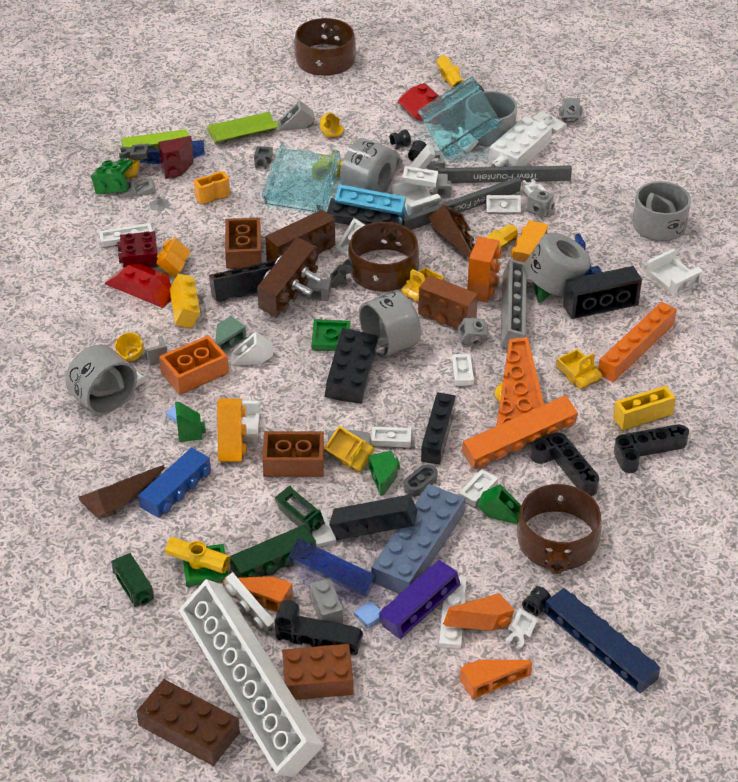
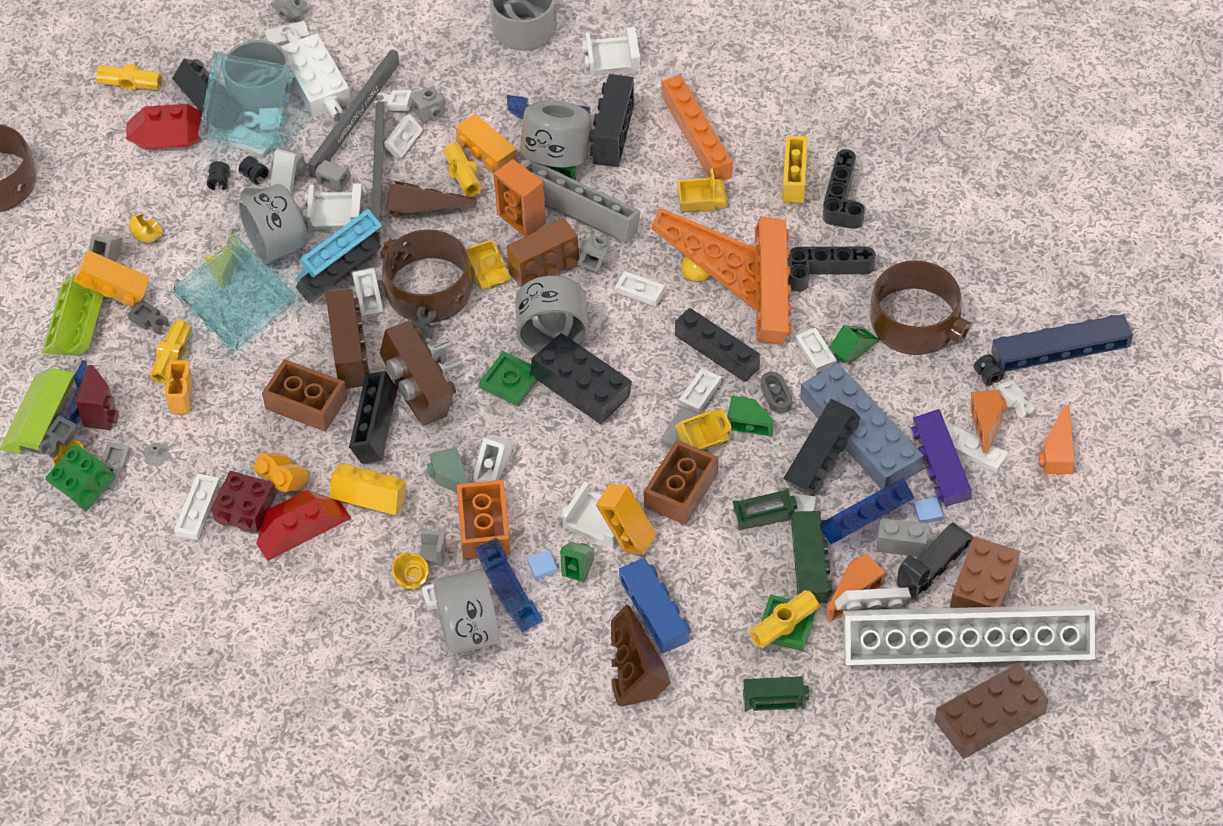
camera: 60 degrees left, 10 degrees up
white plate [402,166,438,188] -> none
none -> light orange brick [73,250,149,307]
none -> yellow piece [149,319,192,384]
none -> clear blue slope [475,537,544,632]

